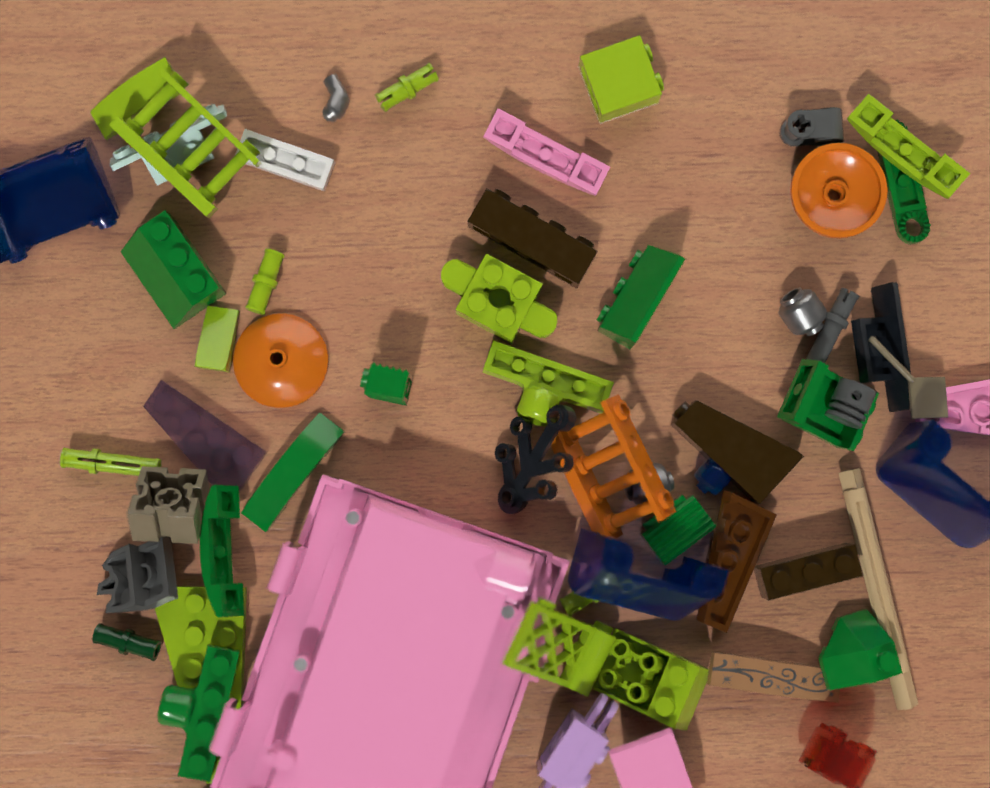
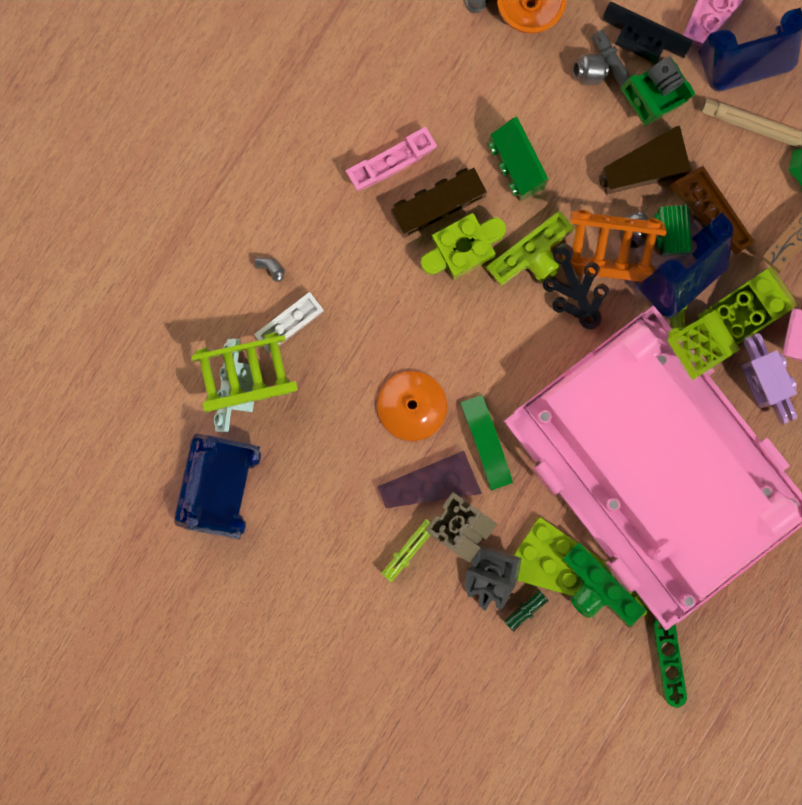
camera: 55 degrees left, 0 degrees up
lime slope [90,57,180,140] -> none
green slope [121,210,227,329] -> none
lime slope [194,306,239,373] -> none
green slope [200,485,245,618] -> none
lime pin [245,248,285,315] -> none
green brick [360,362,413,406] -> none
lime pin [375,63,439,112] -> none
lime piece [578,35,664,124] -> none
clear blue piece [694,459,731,495] -> none
dark brown brick [754,543,863,600] -> none
dark tan piece [869,336,948,419] -> none

